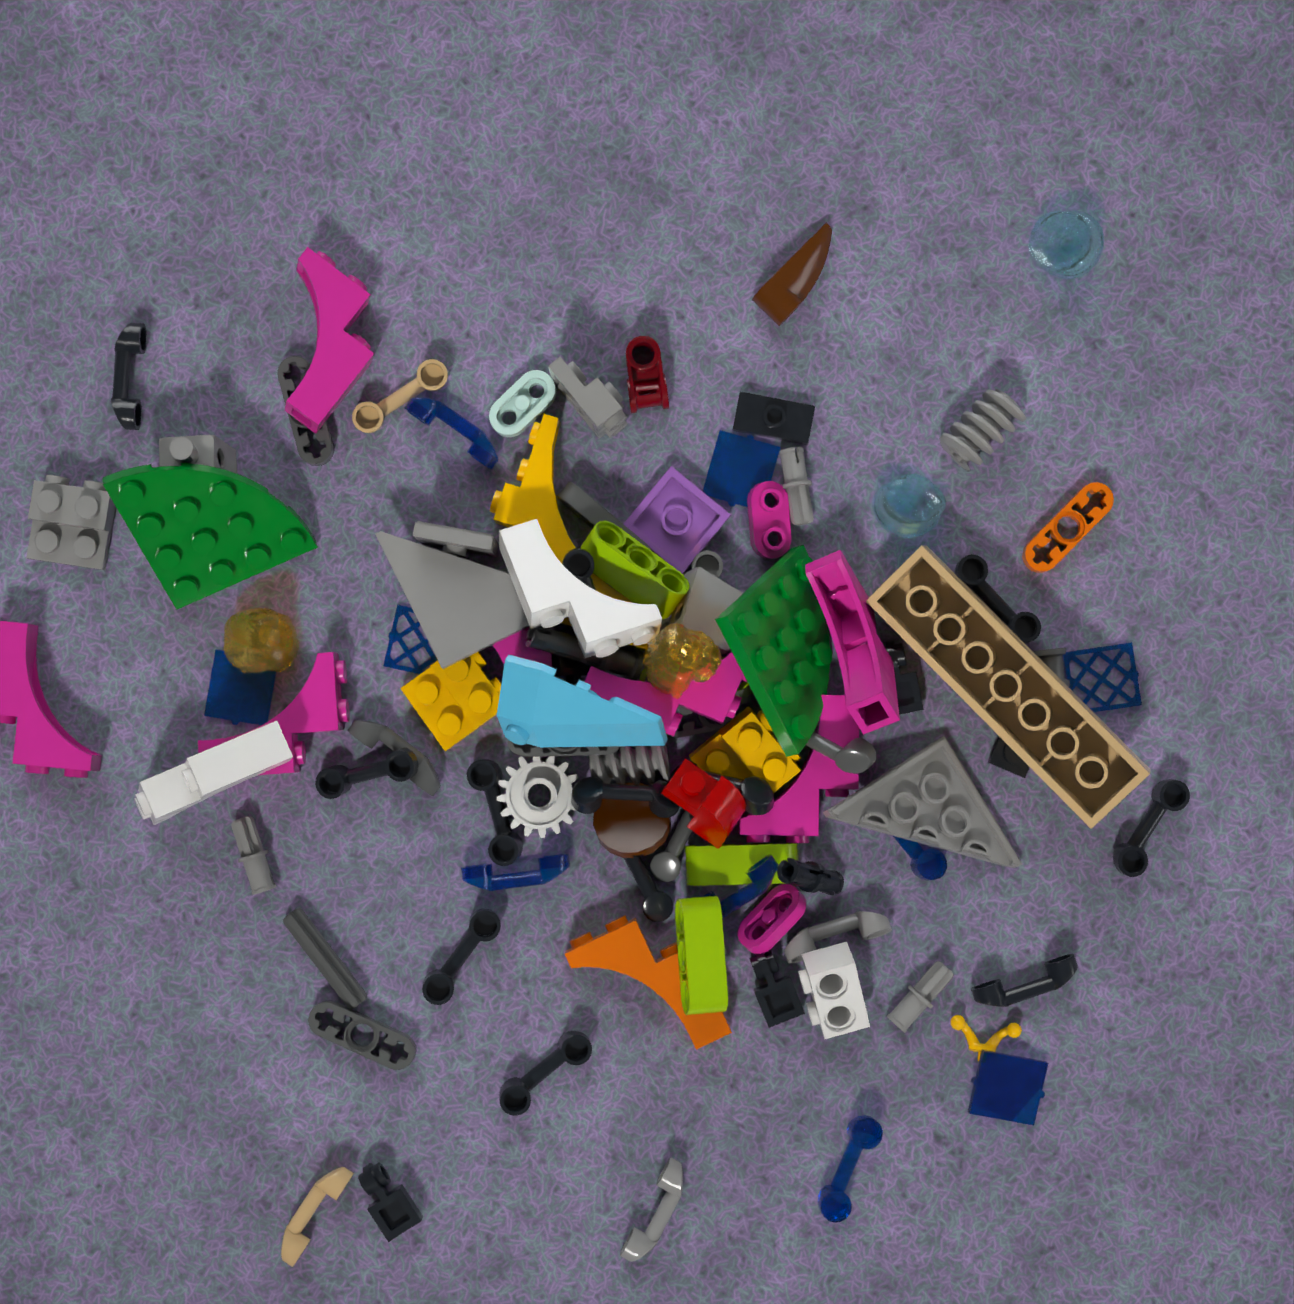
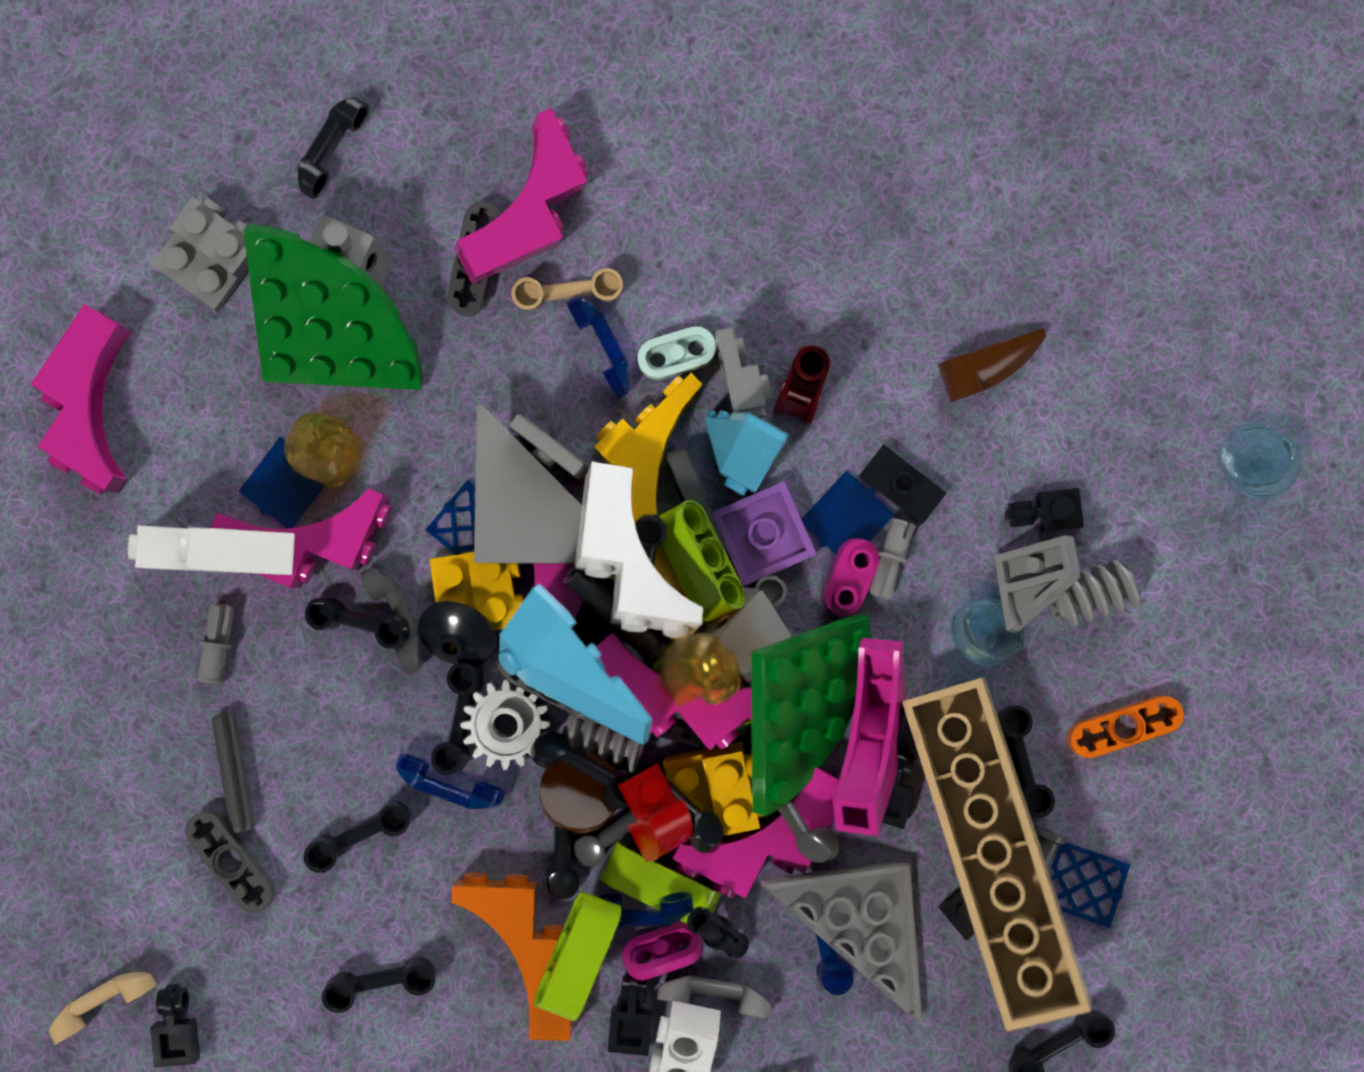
camera: 30 degrees right, 0 degrees up
none -> black dish [418,601,497,666]
none -> medium azure wedge [705,410,788,497]
none -> light grey wing [994,535,1081,632]
none -> black plate [1004,488,1084,532]

